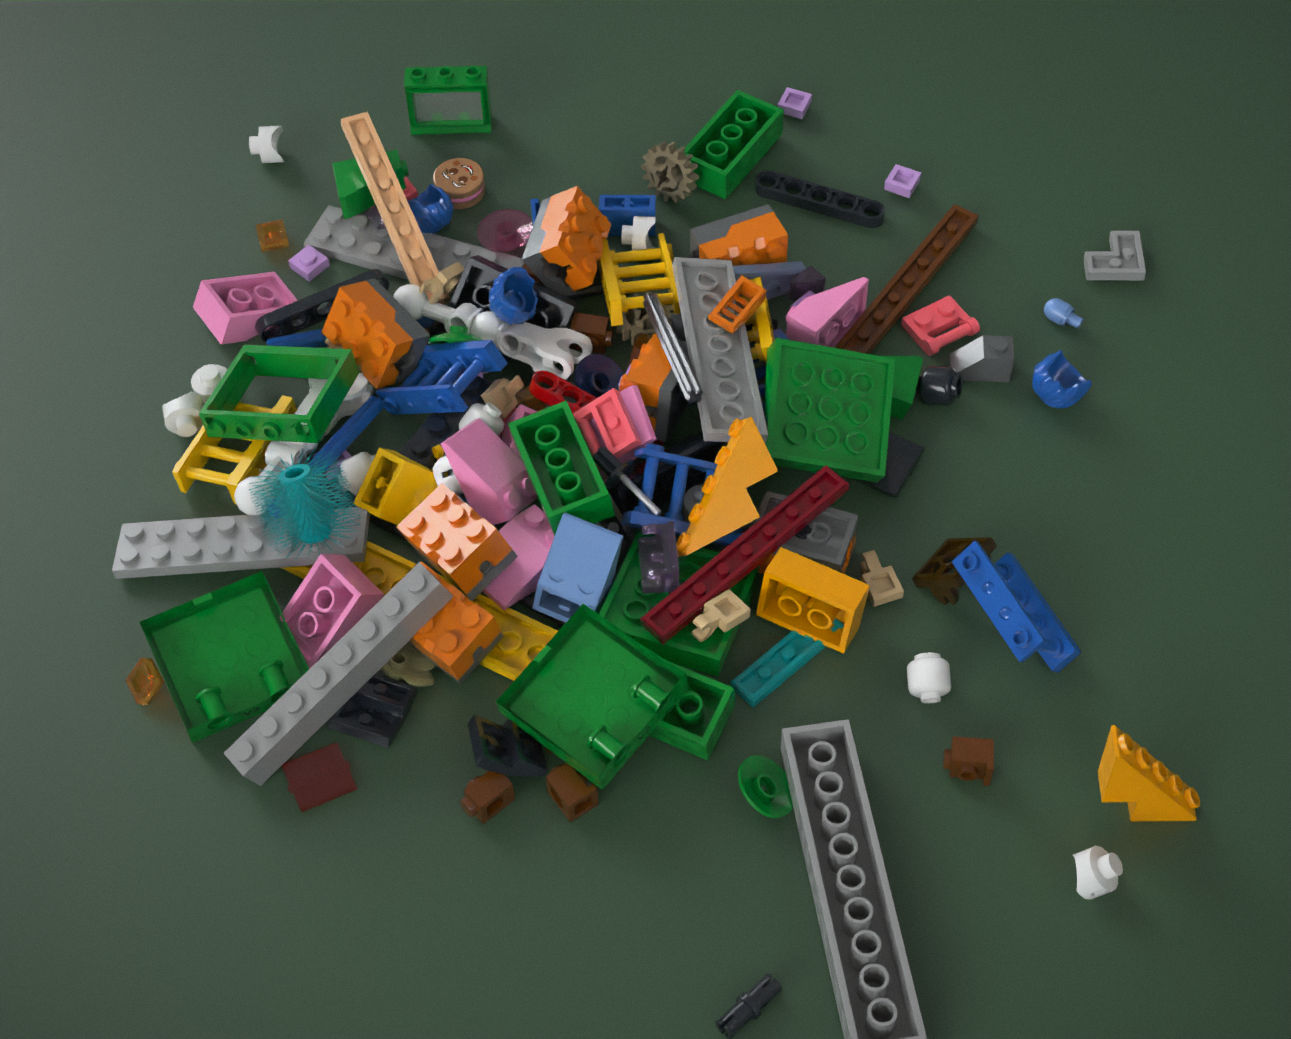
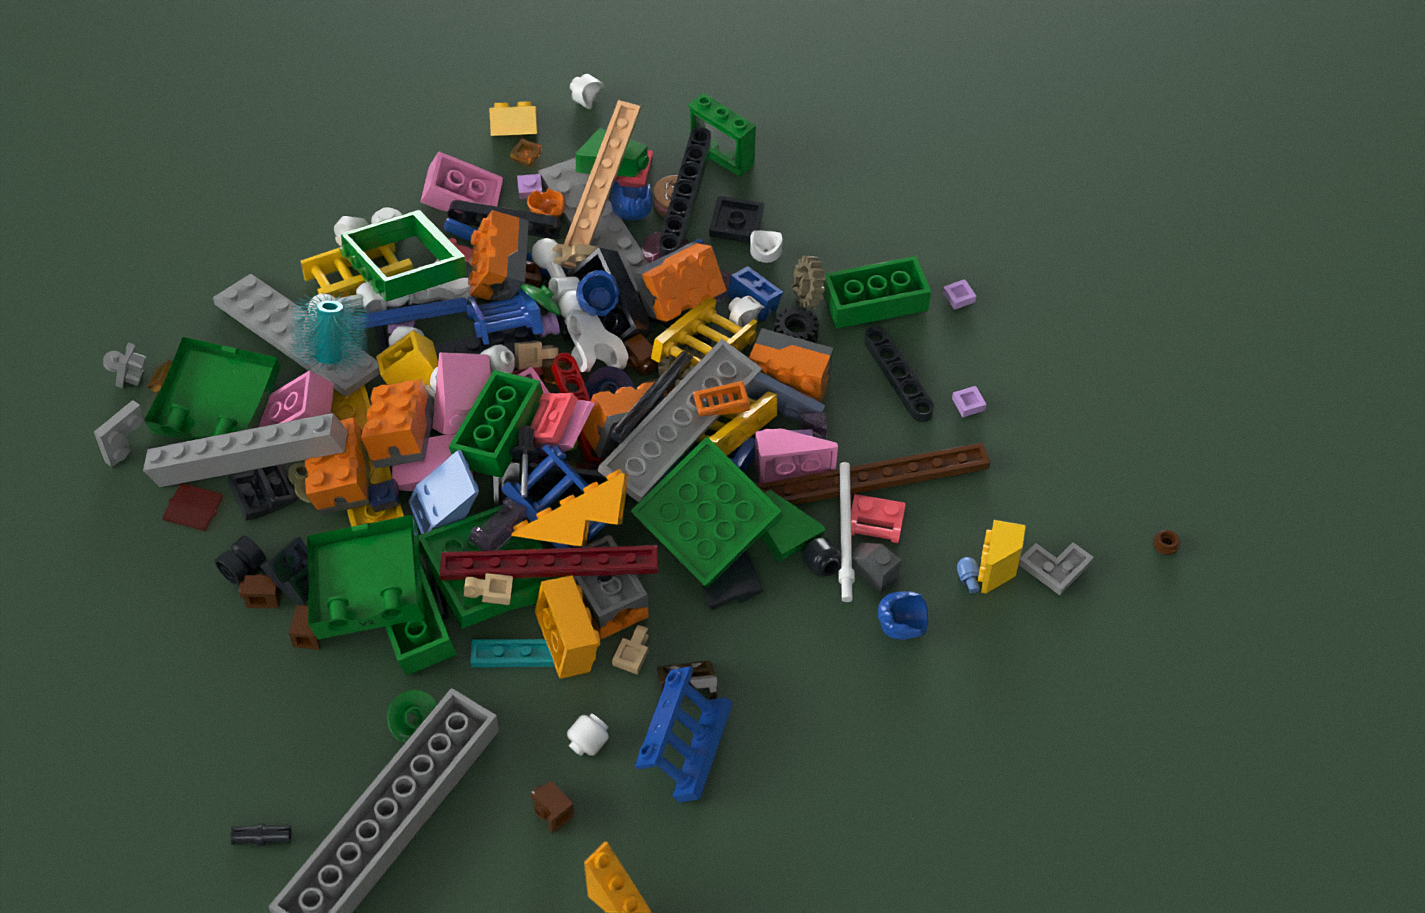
camera: 40 degrees right, 0 degrees up
none -> light grey plate [94,400,144,467]
none -> light grey hips [103,342,146,388]
none -> black wheel [214,536,266,586]
none -> dark blue plate [370,479,400,513]
none -> yellow slope [489,102,538,136]
none -> orange hair [527,188,566,218]
none -> black beam [659,127,711,258]
none -> black plate [709,196,764,243]
none -> white piece [750,231,783,263]
none -> black tyre [774,306,819,343]
none -> white bar [839,462,855,602]
none -> yellow slope [977,520,1026,594]
none -> reddish brown plate [1153,530,1180,555]

